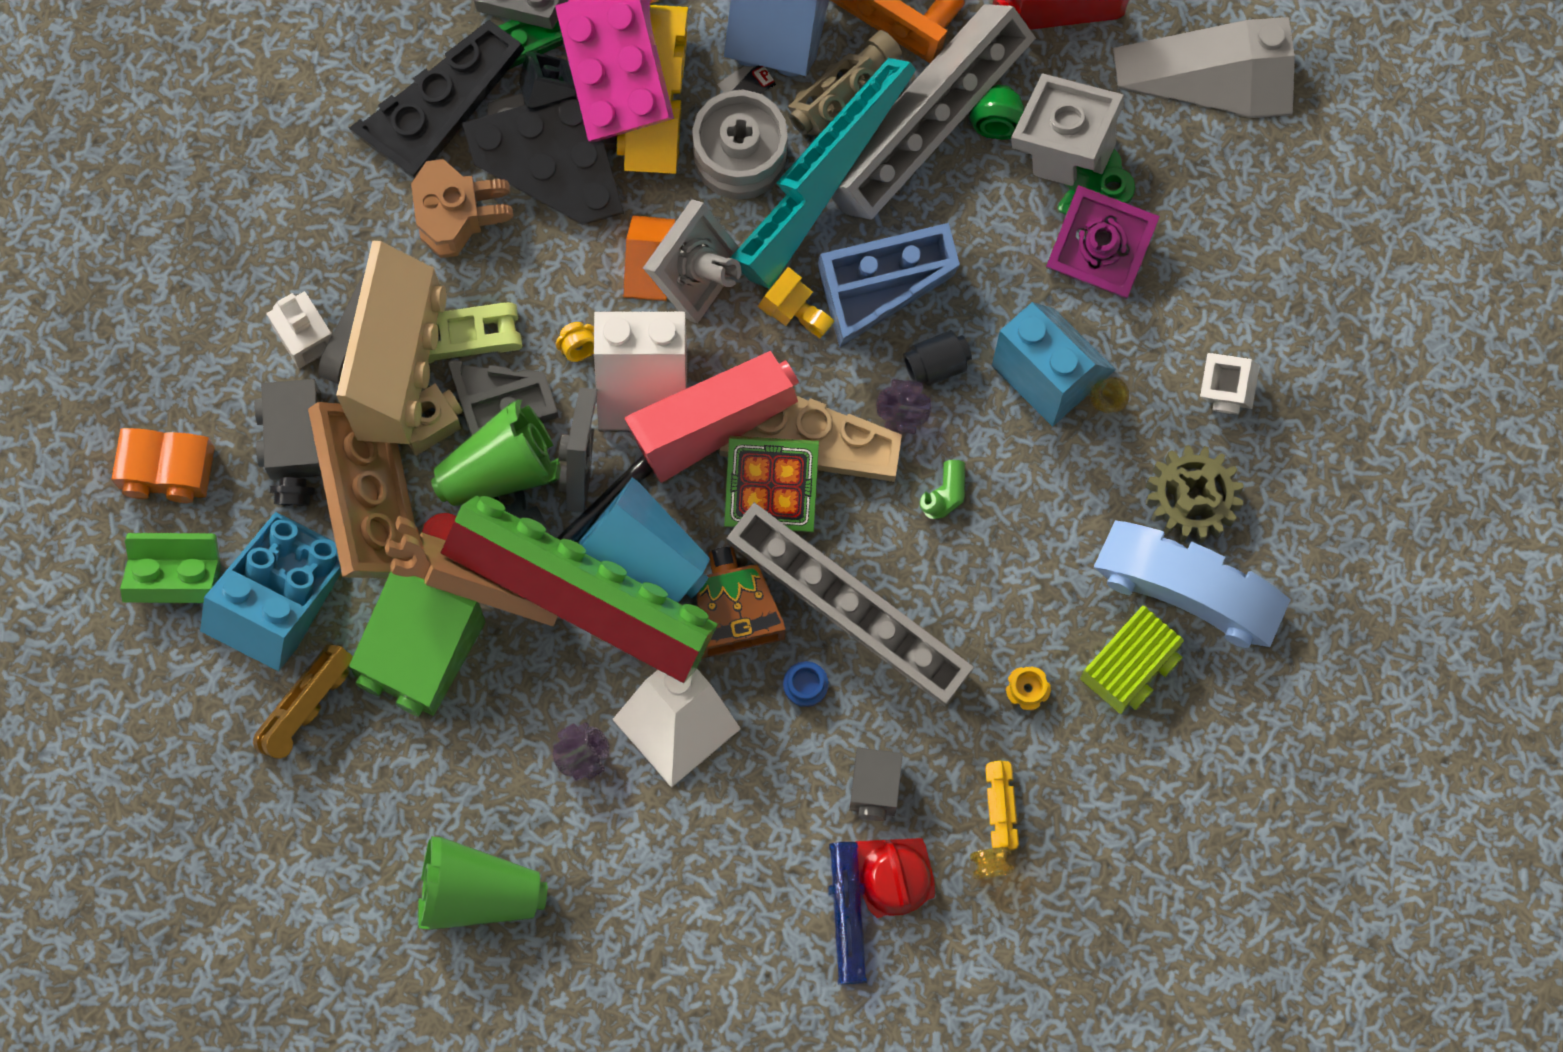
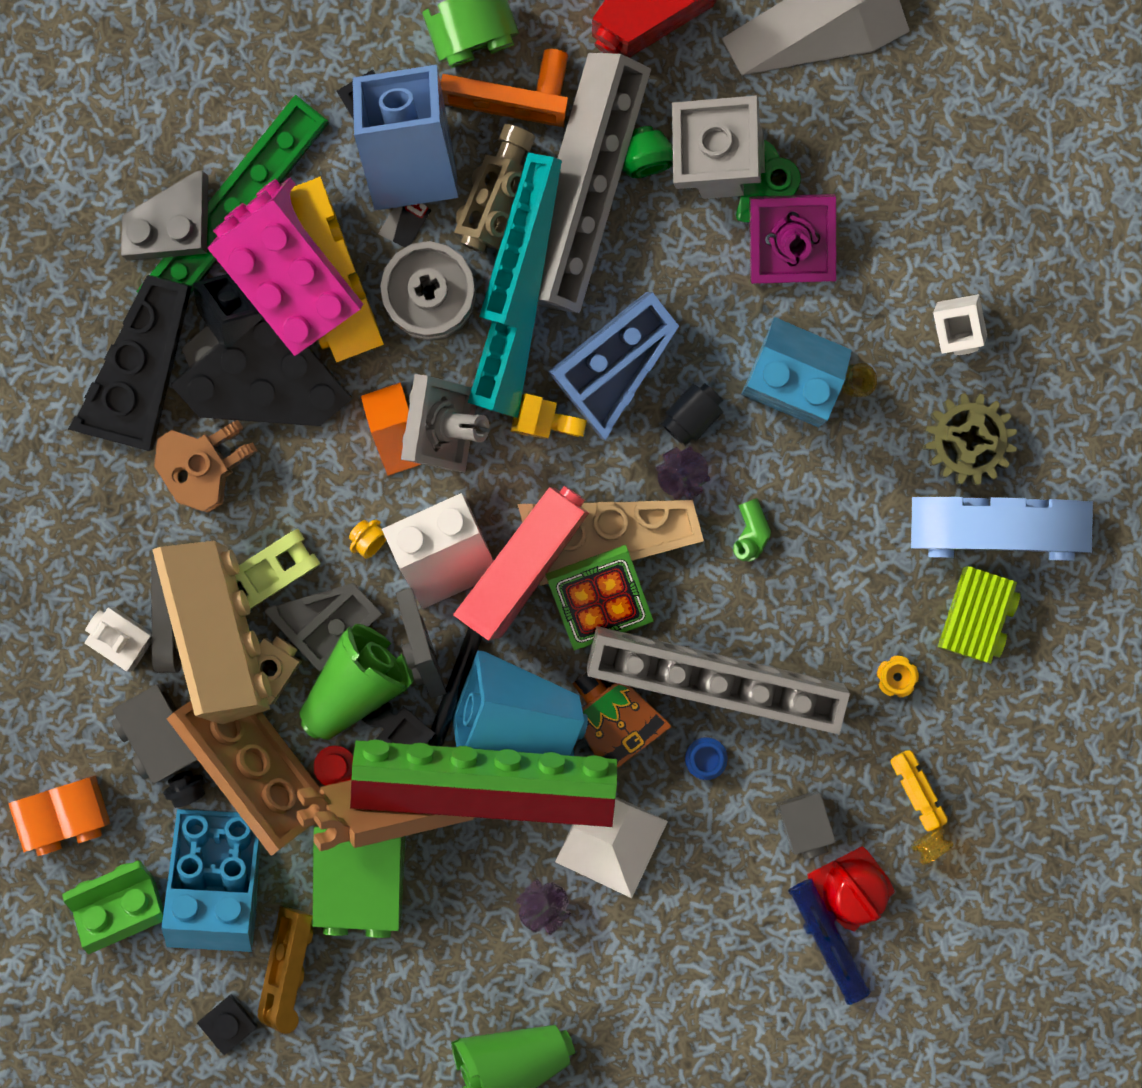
camera: 20 degrees left, 15 degrees up
none -> black plate [197,994,258,1055]

